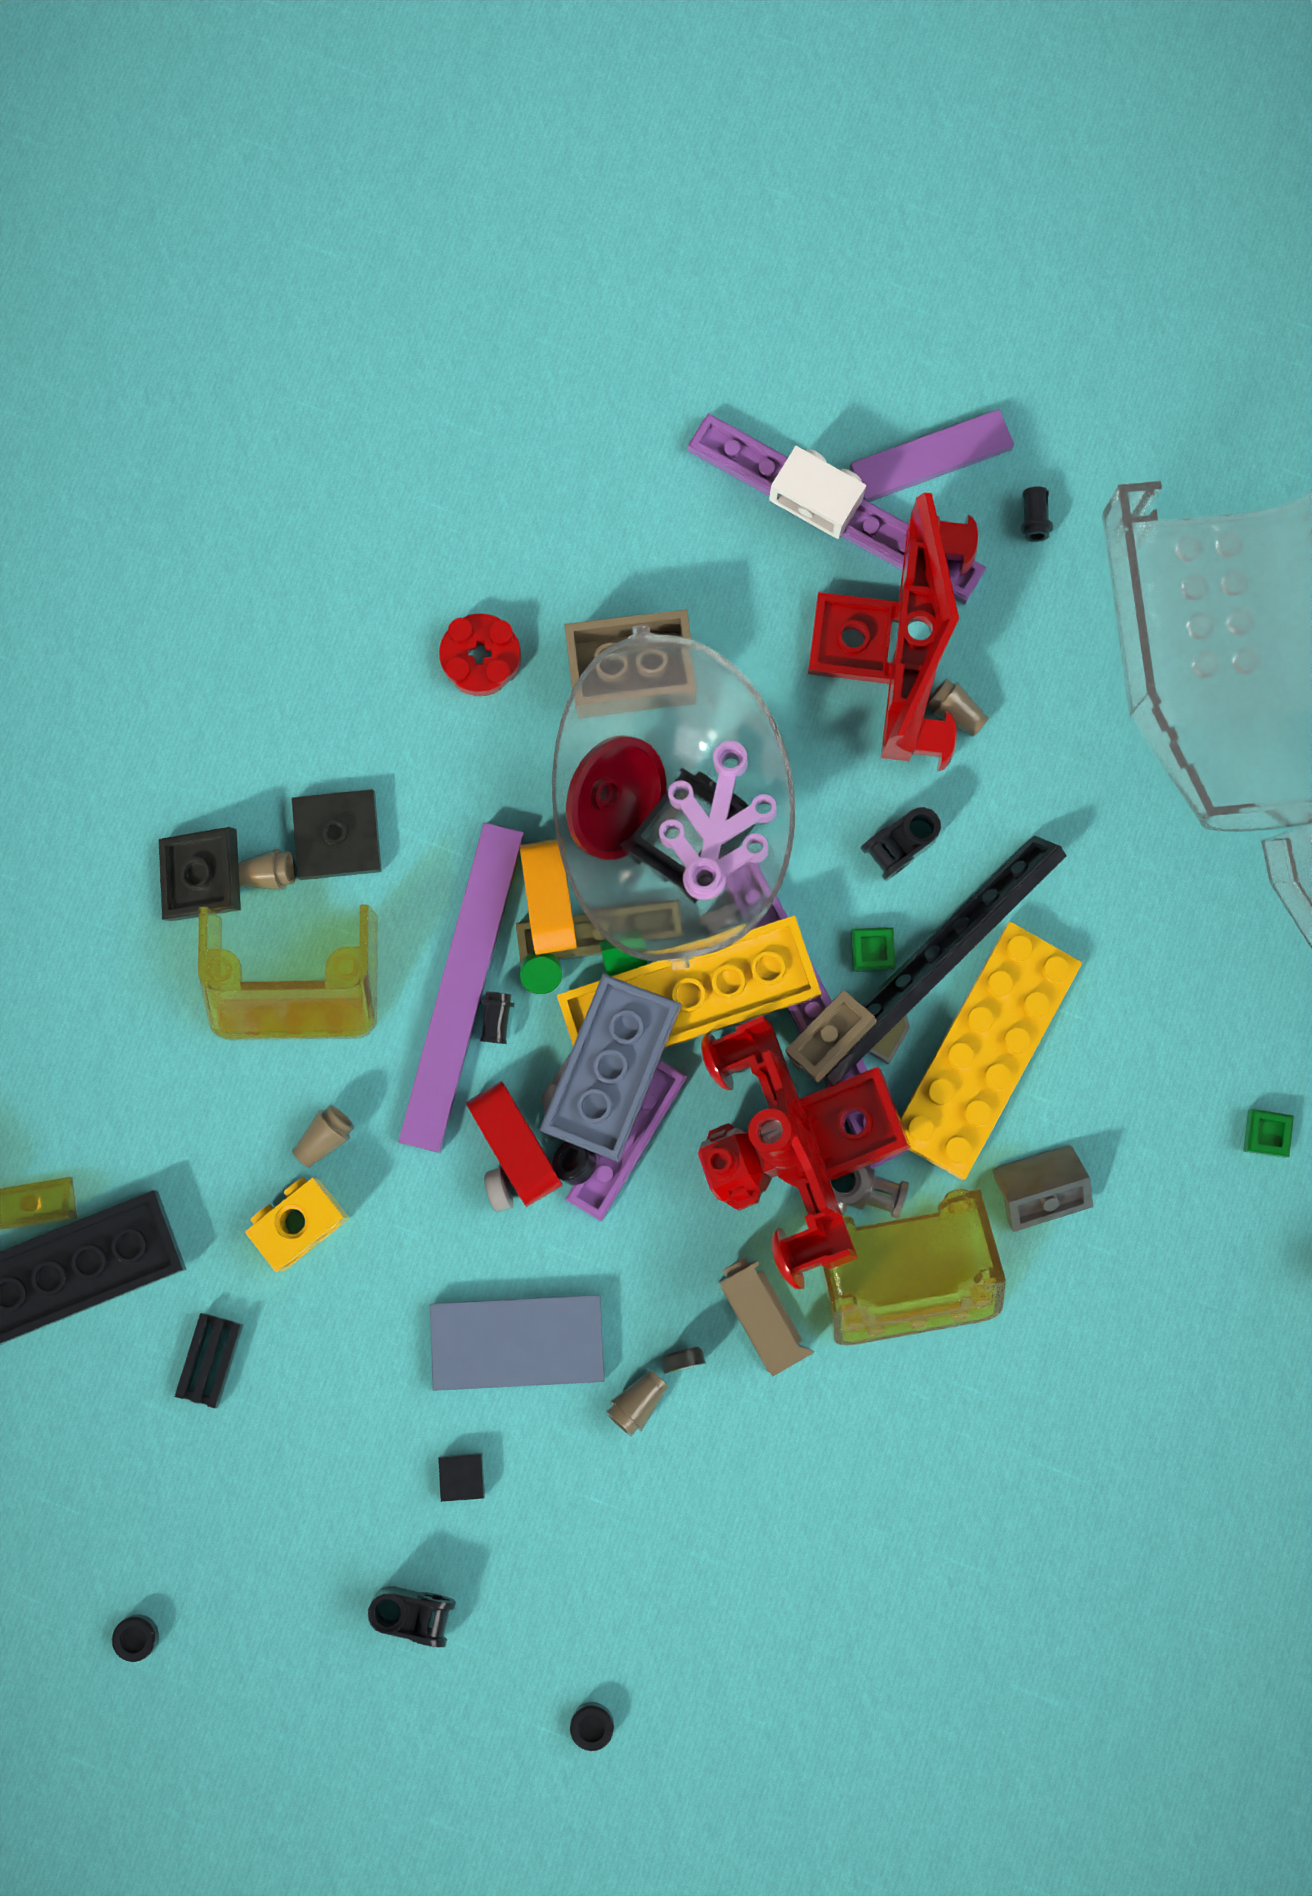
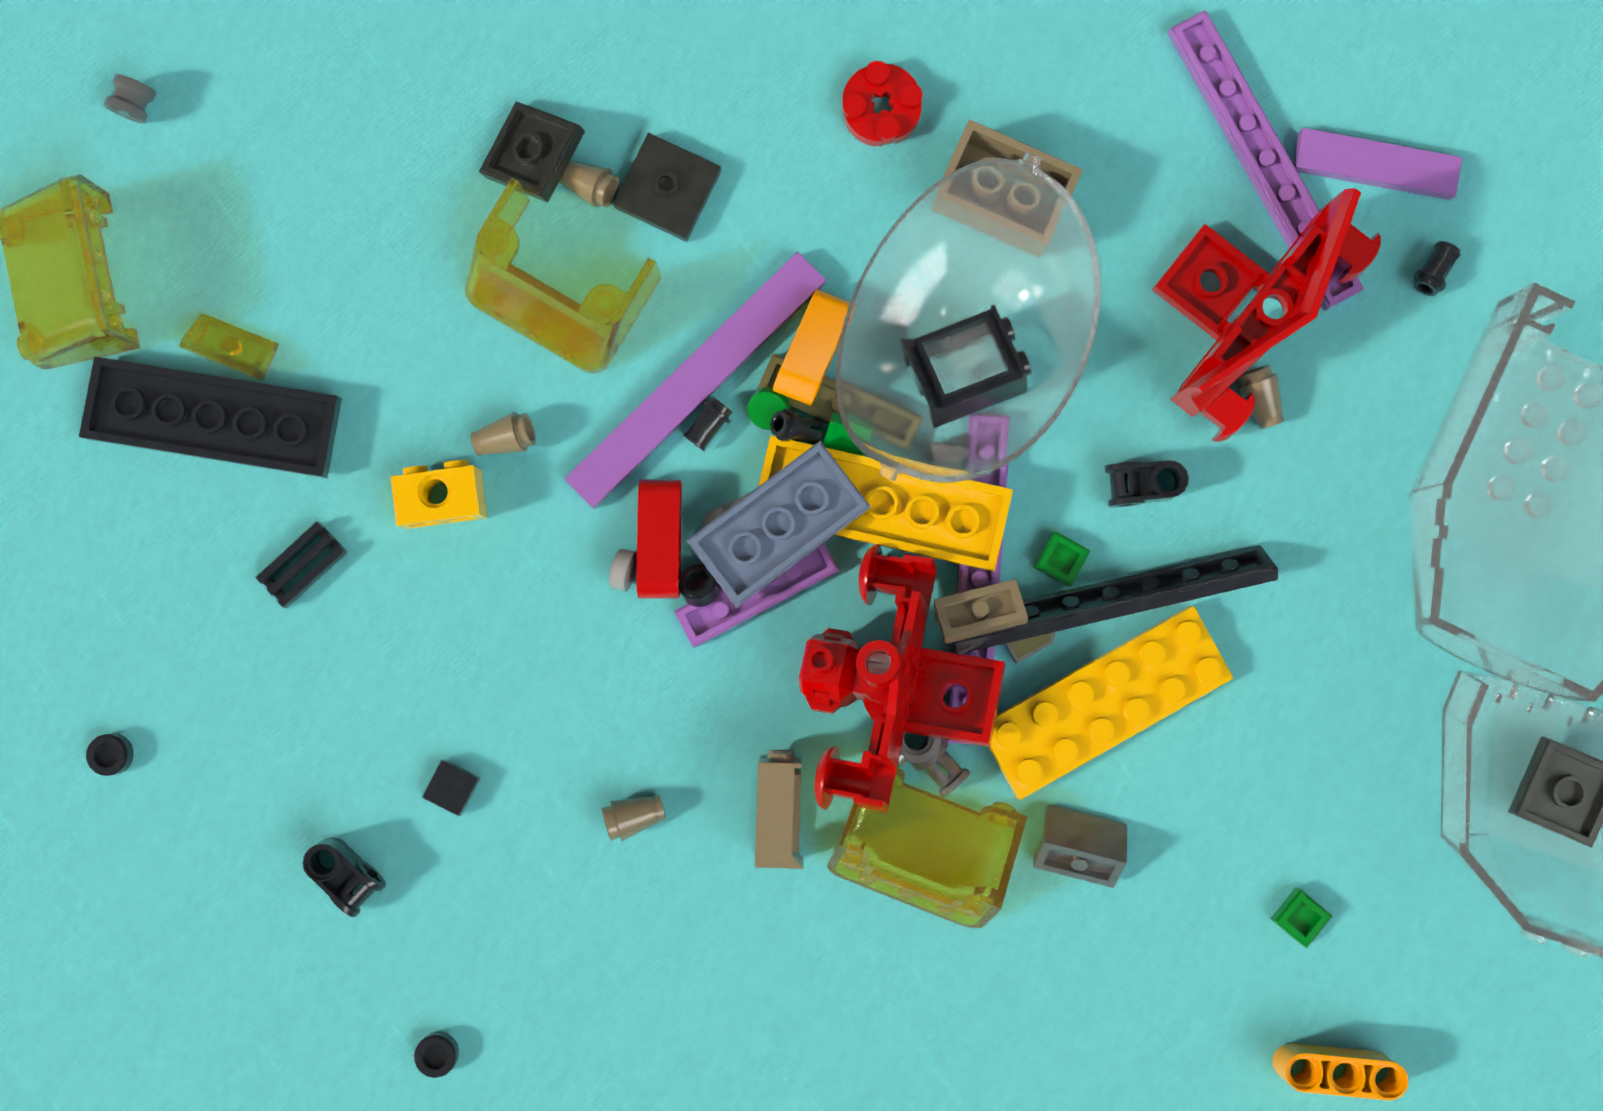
camera: 25 degrees right, 5 degrees up
sand blue tile [430,1295,604,1391] -> none
dark red dish [566,735,667,860] -> none
lavender plant [659,741,777,900] -> none
pearl dark grey tile [661,1347,706,1374] -> none
white brick [769,446,866,540] -> none
none -> black pin [770,409,824,445]

